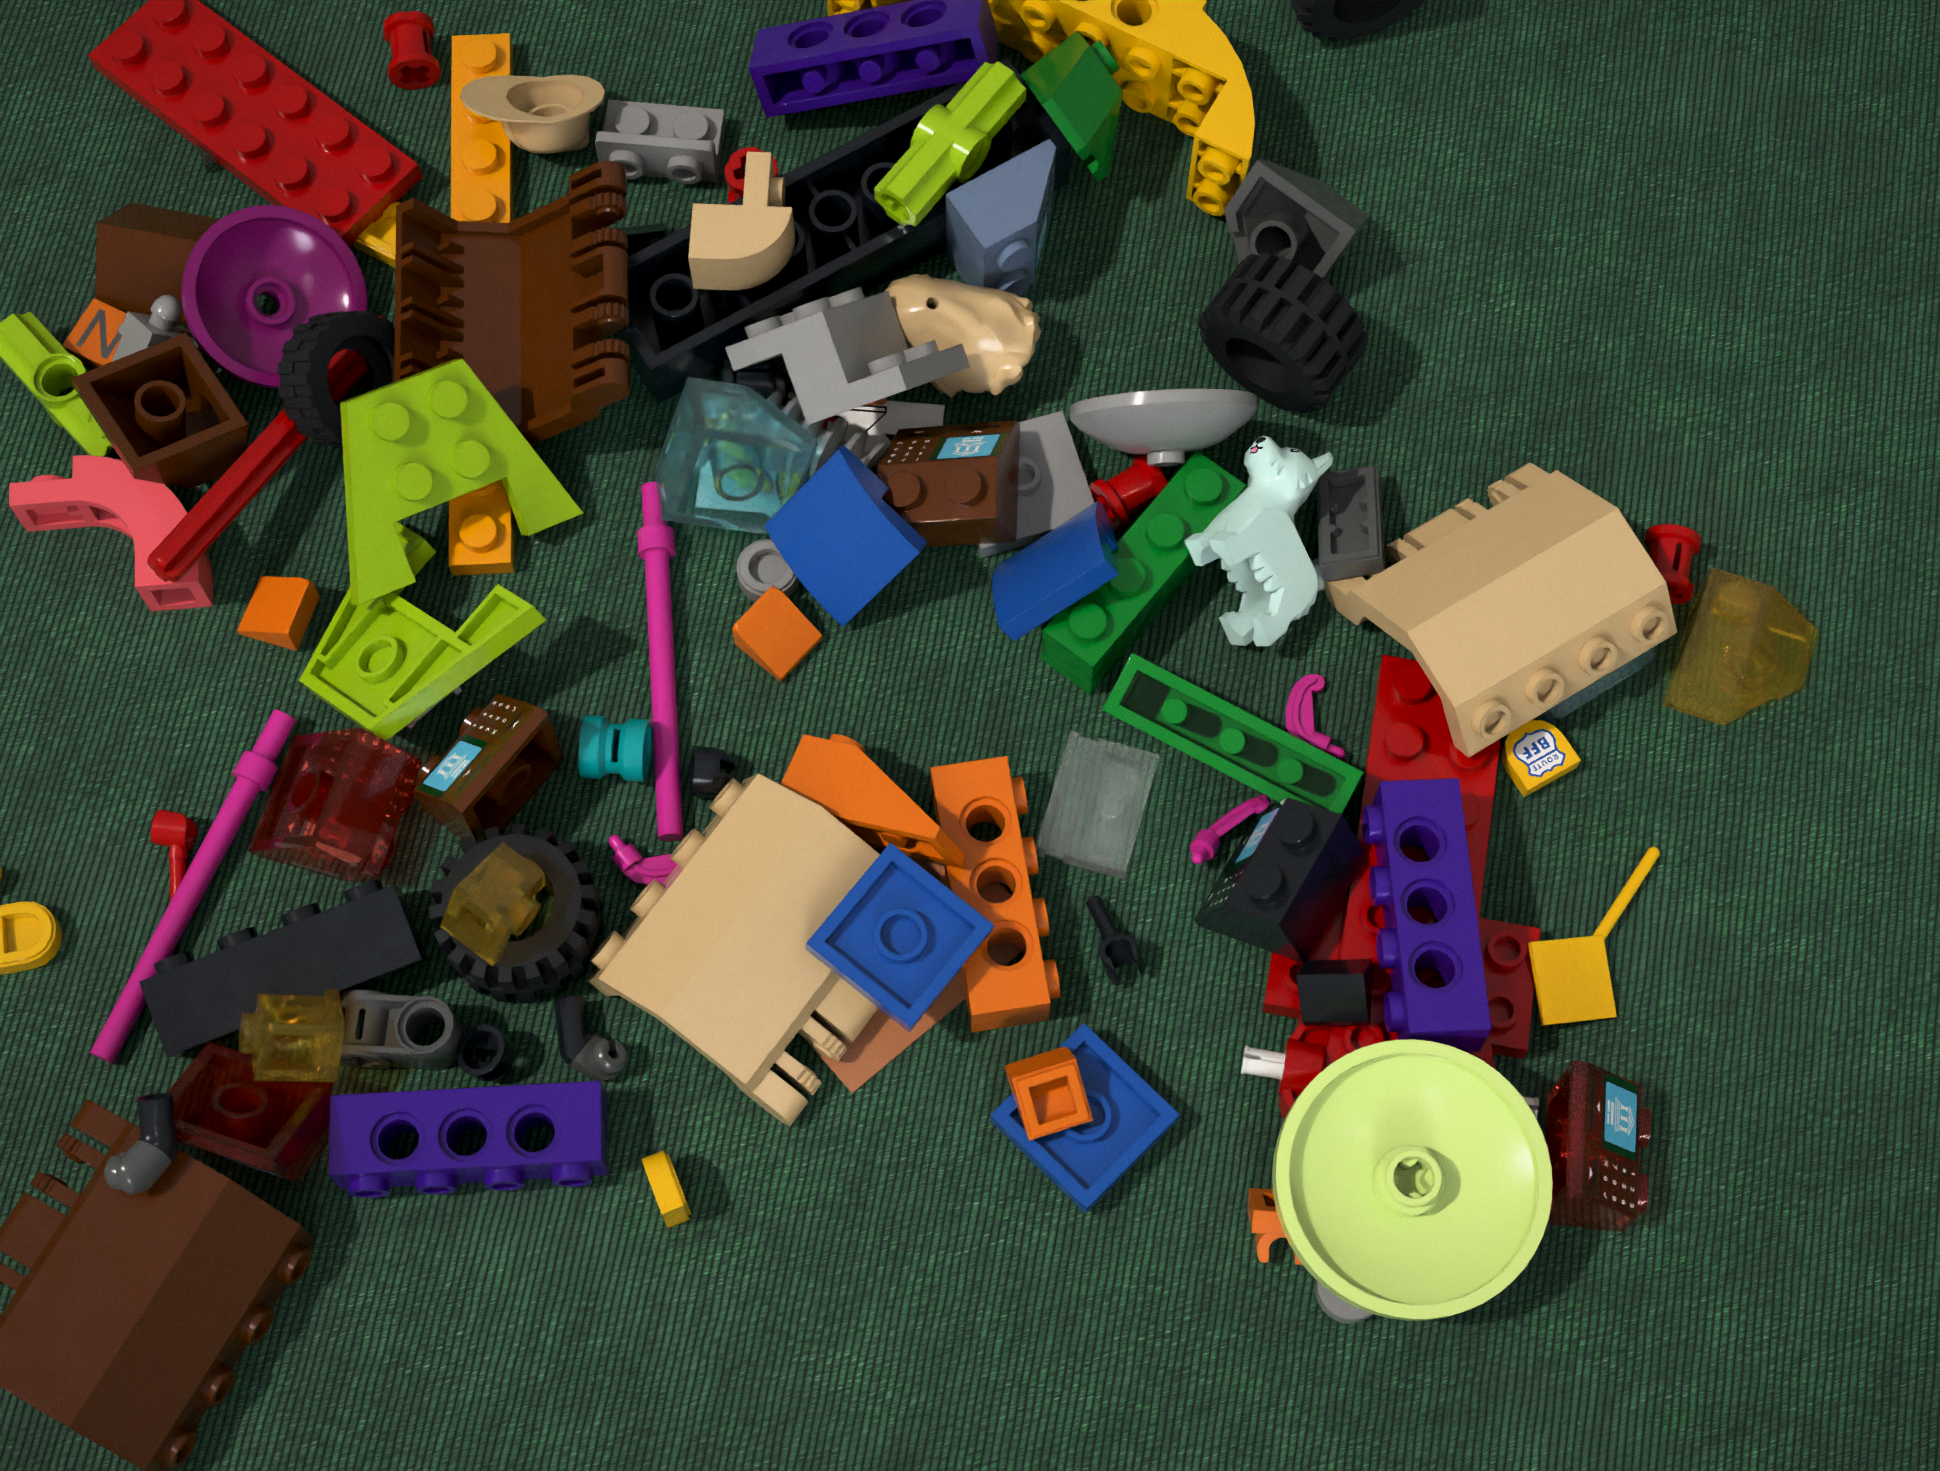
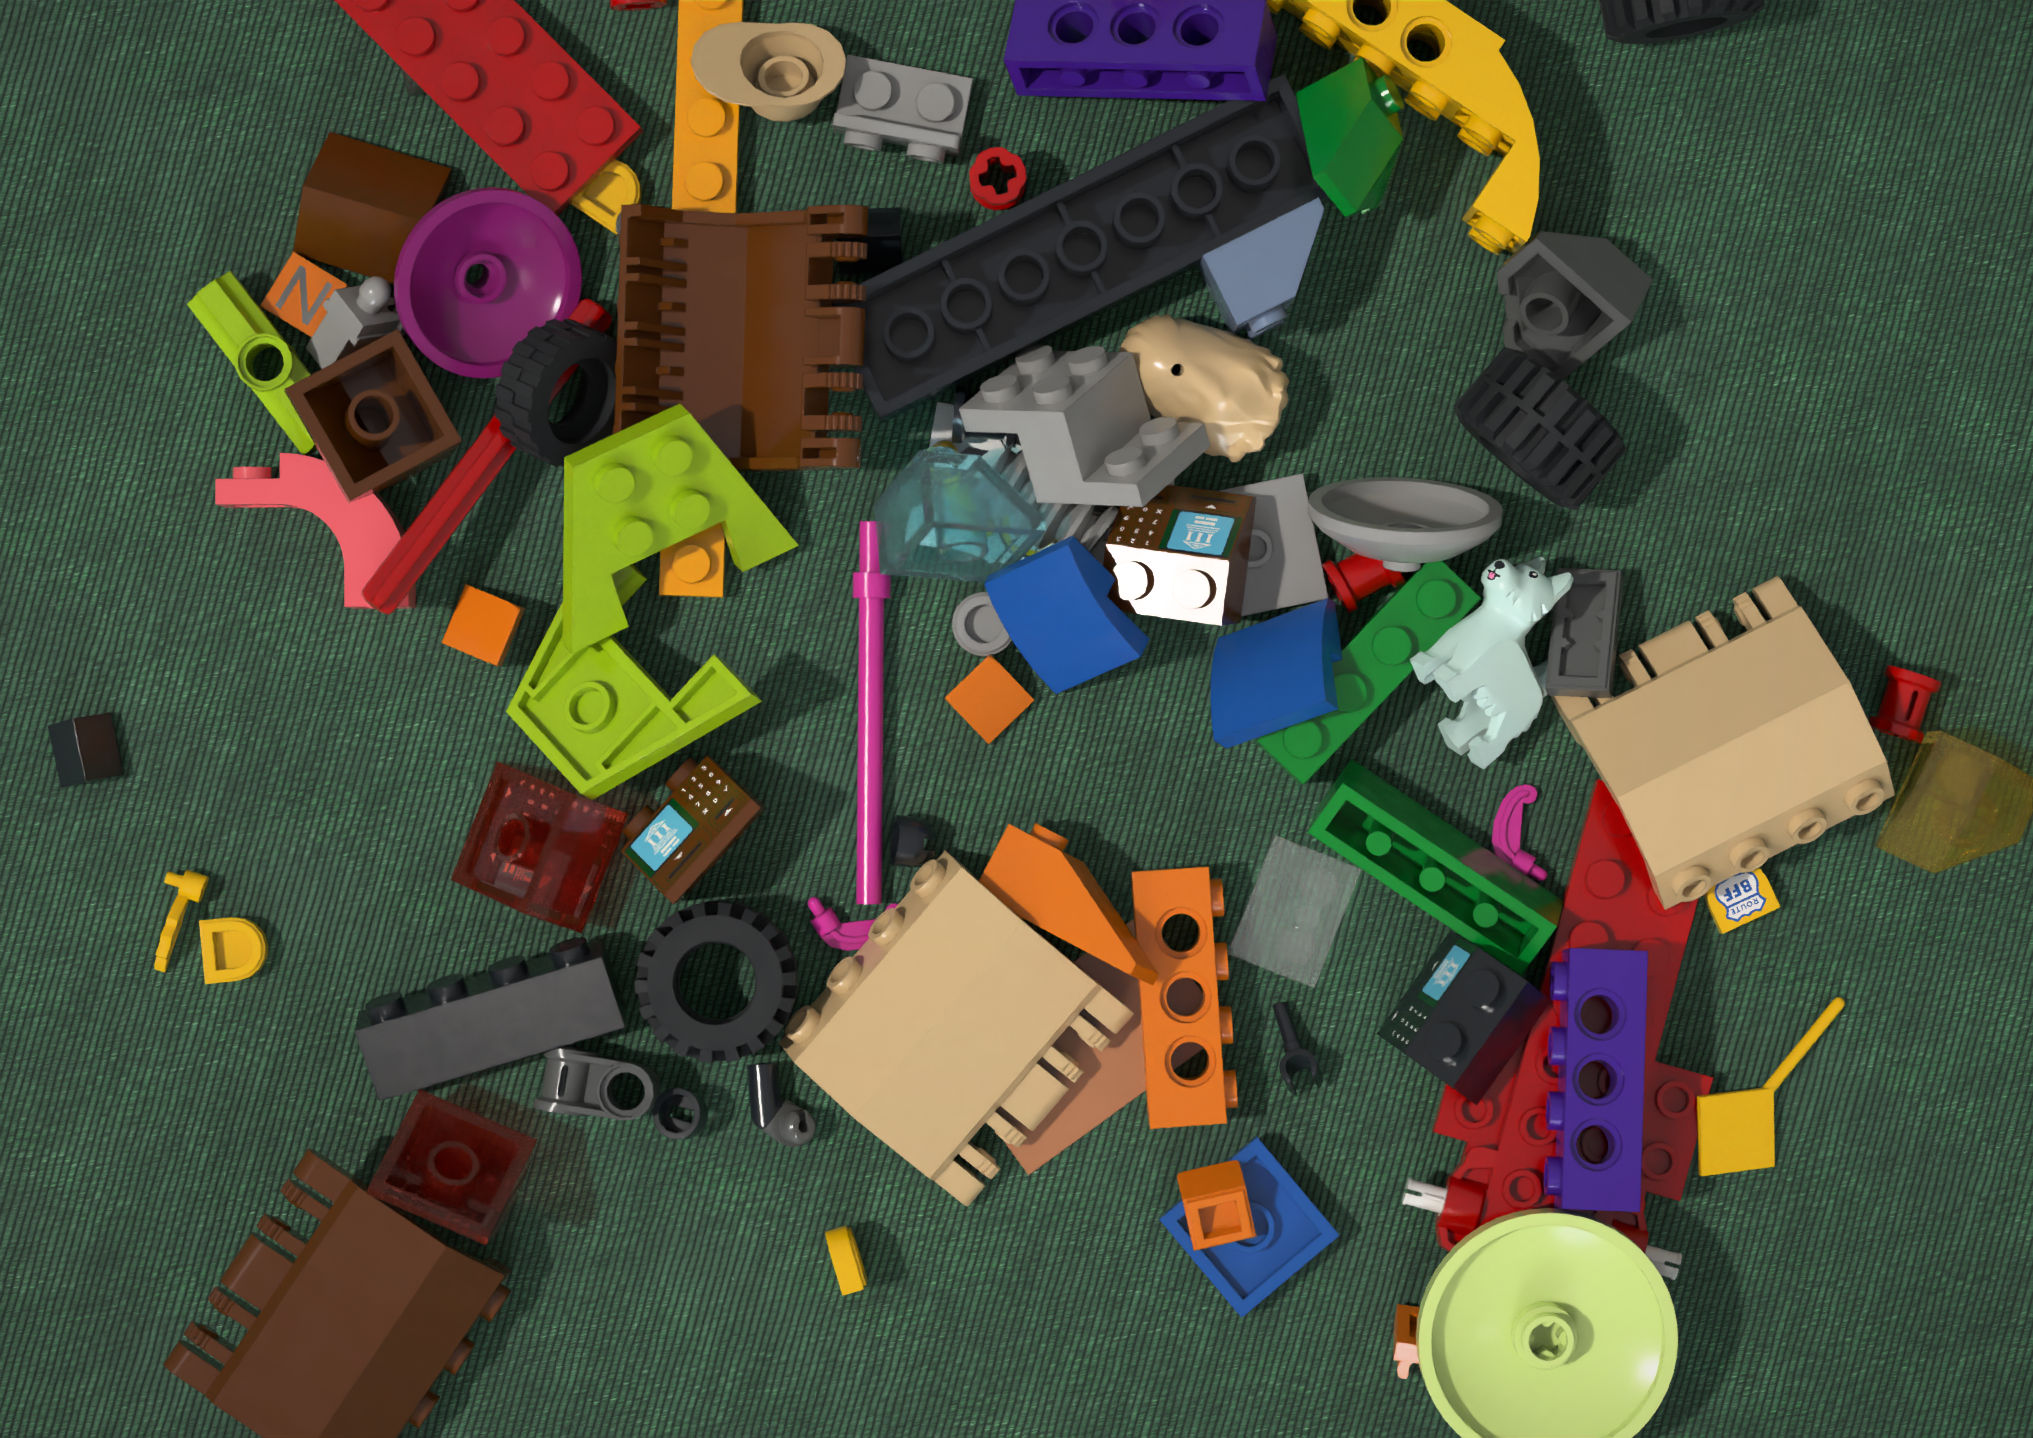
camera: 10 degrees right, 20 degrees up
dark pink bar [90,710,296,1065] -> none
arm [104,1093,178,1195] -> none
red hand [150,810,198,902] -> none
clear yellow brick [239,989,345,1083] -> none
dark purple brick [329,1081,609,1198] -> none
clear yellow brick [440,842,546,966] -> none
teal wheel [578,715,652,782] -> none
tan brick [688,151,795,290] -> none
blue plate [805,842,995,1033] -> none
lime piece [874,61,1026,226] -> none
dark pink piece [1190,795,1271,864] -> none
black slope [1296,959,1373,1026] -> none
clear red slope [1546,1060,1651,1232] -> none

